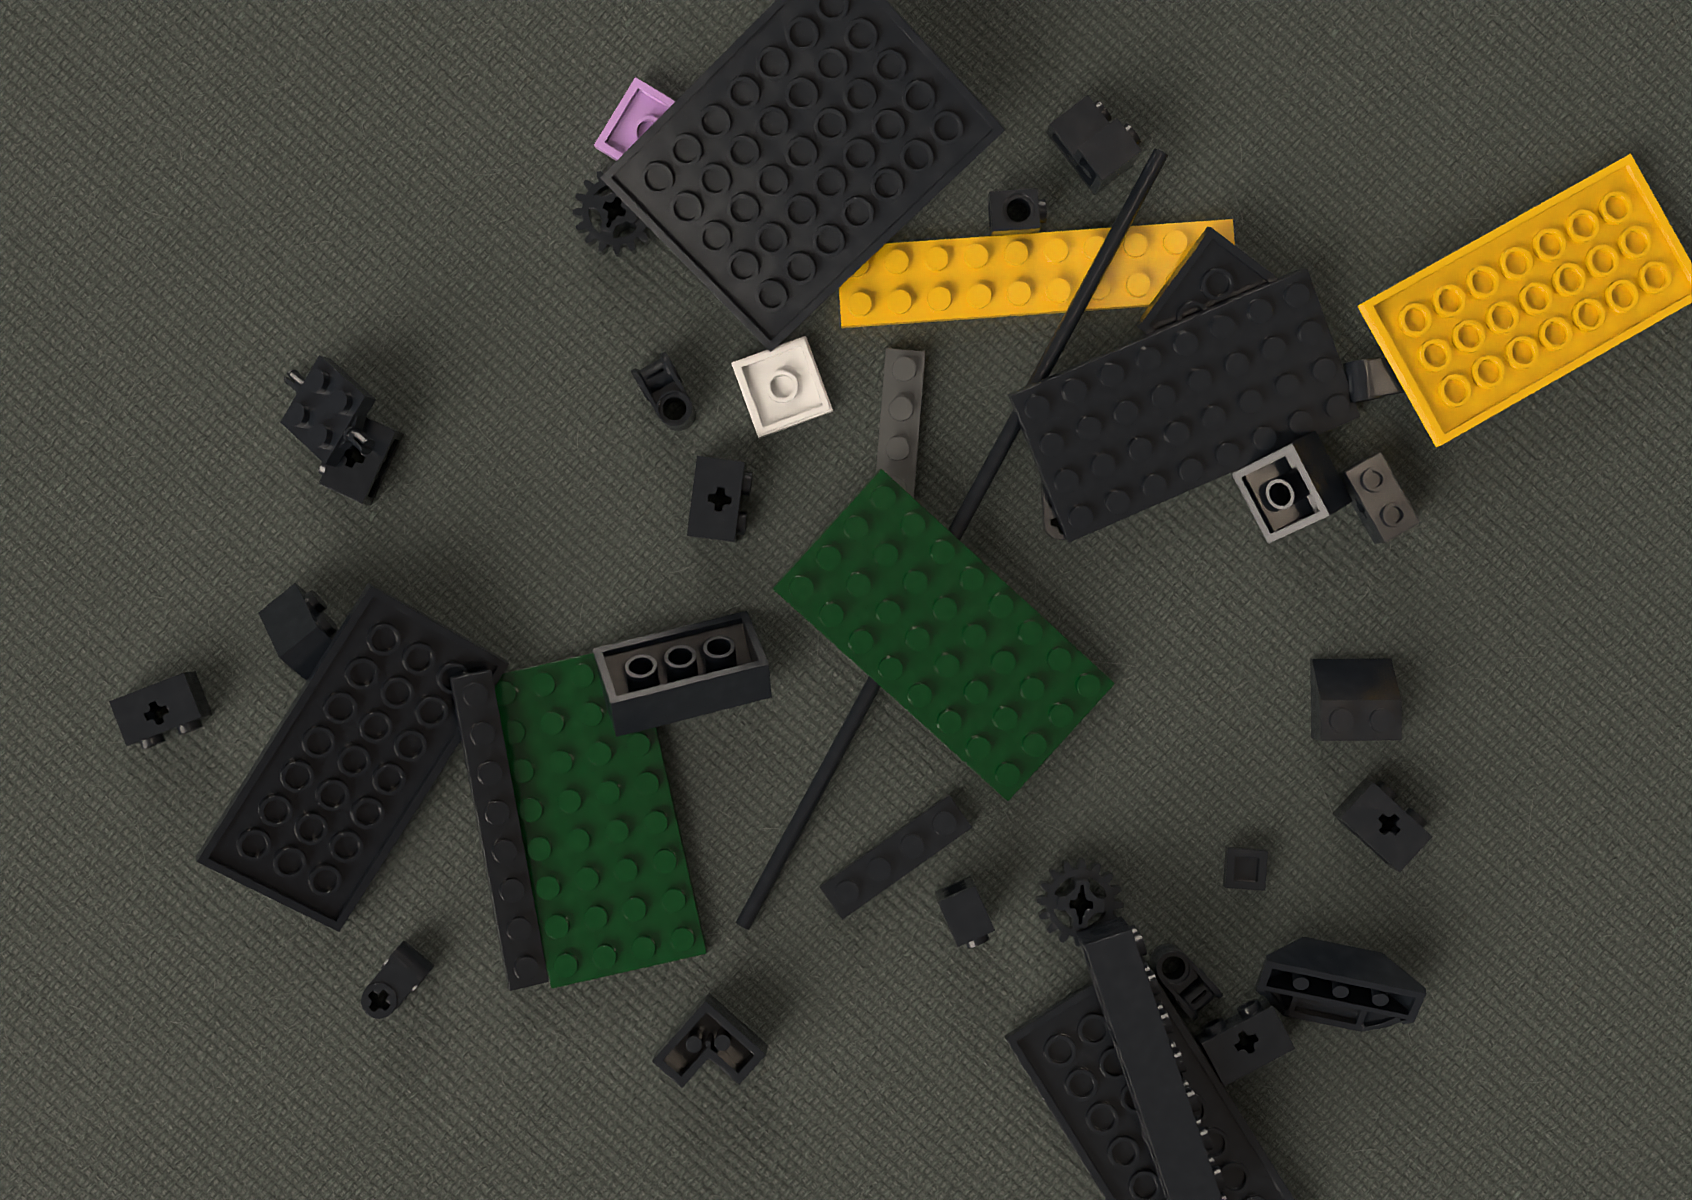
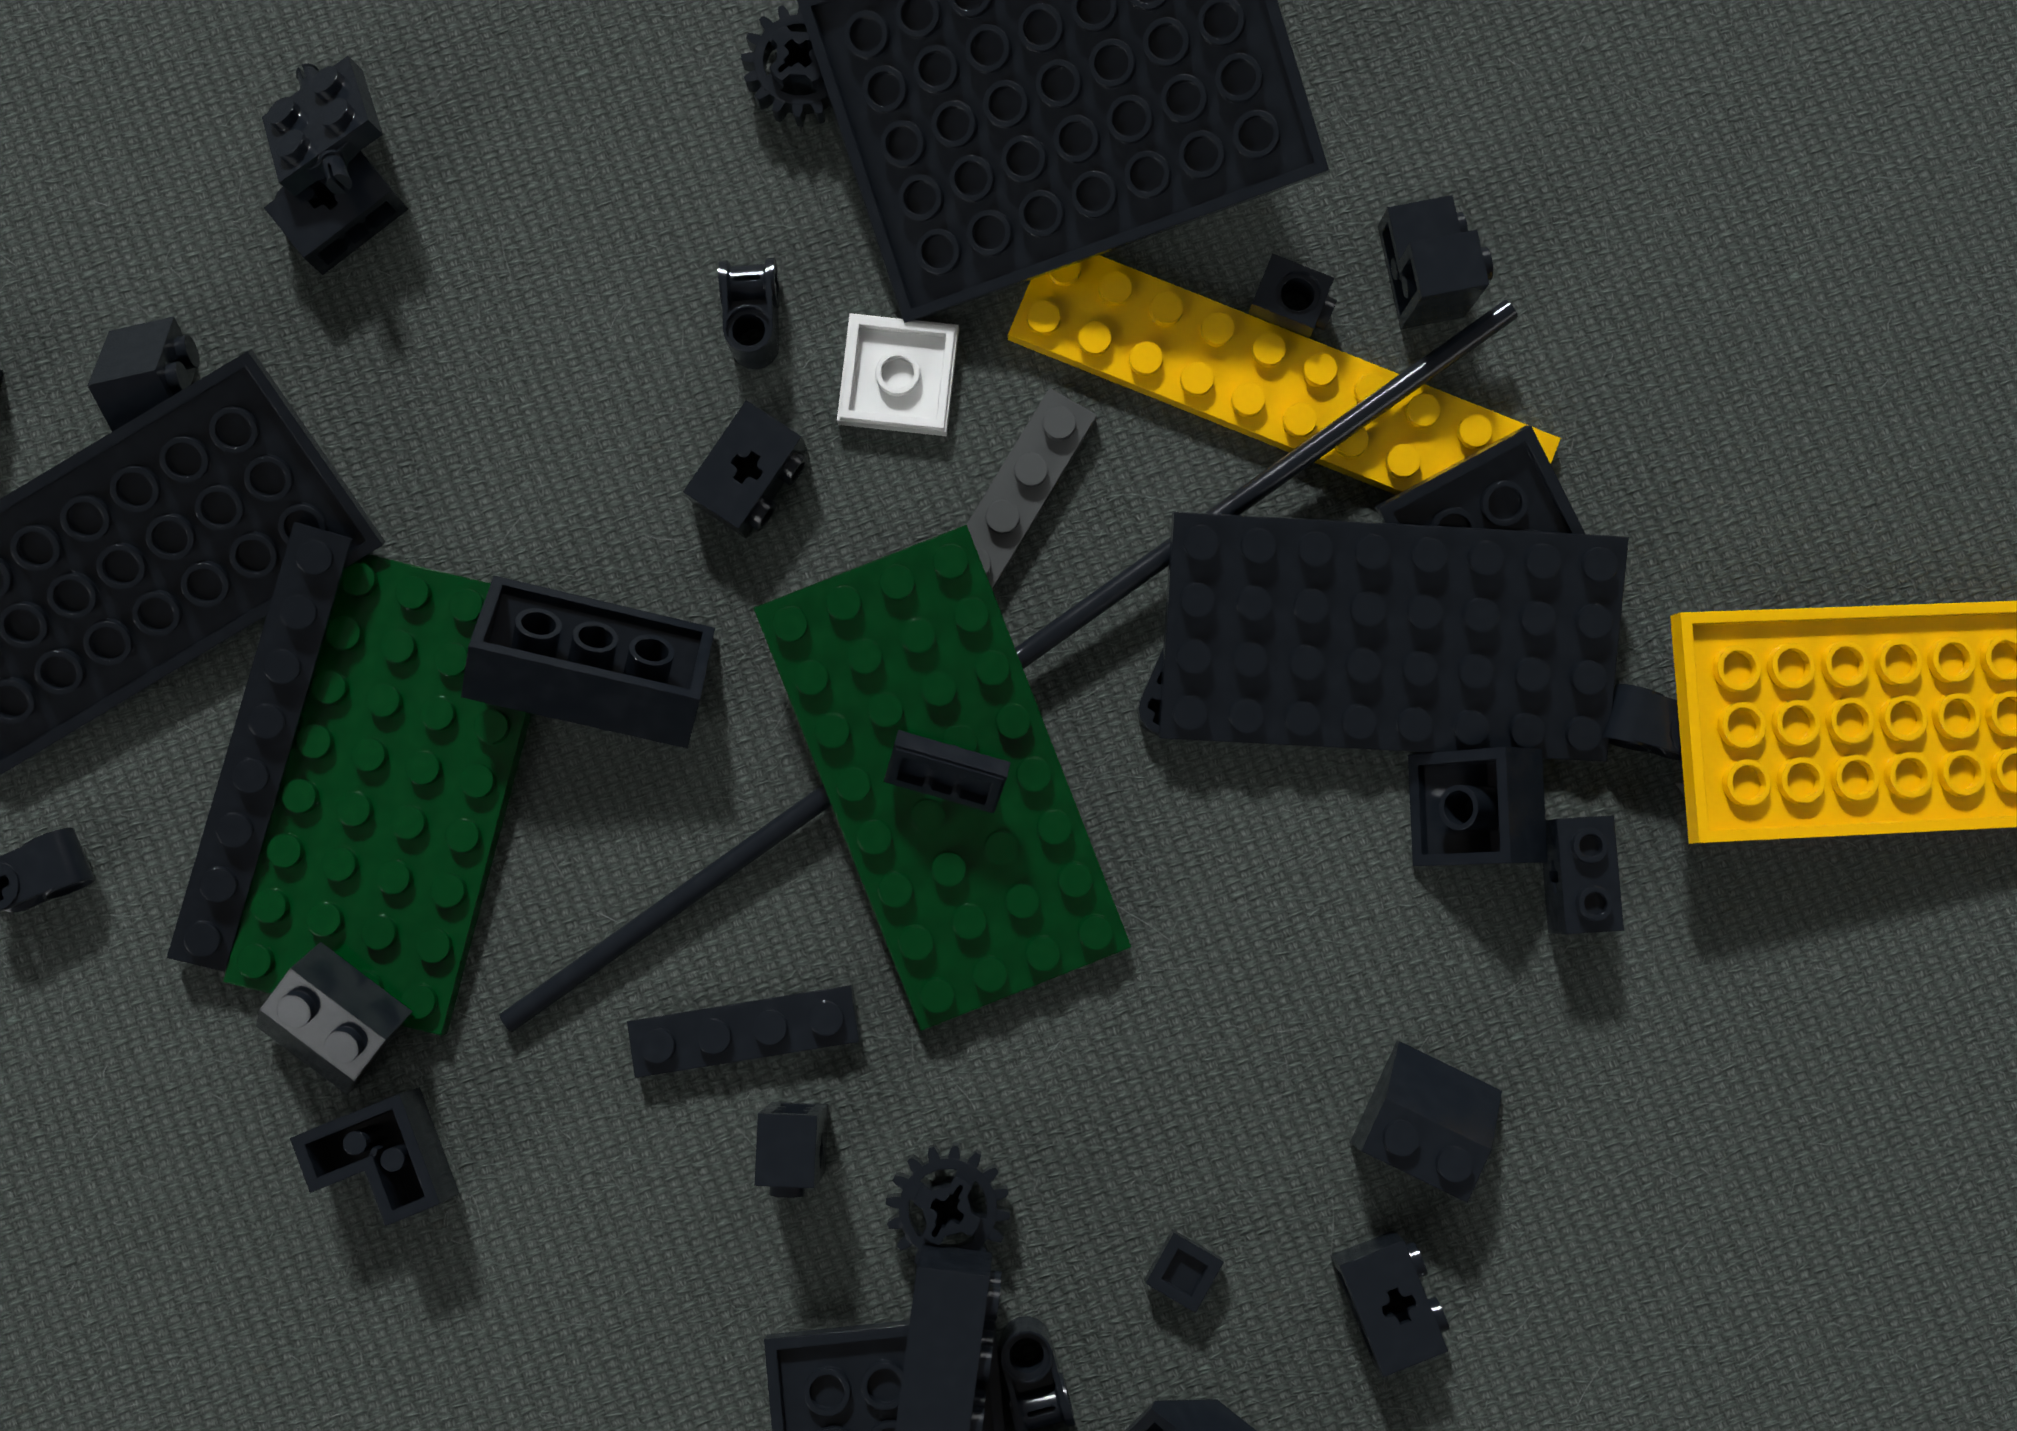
camera: 30 degrees right, 5 degrees down
none -> black slope [256,942,413,1095]
none -> black plate [883,730,1011,813]

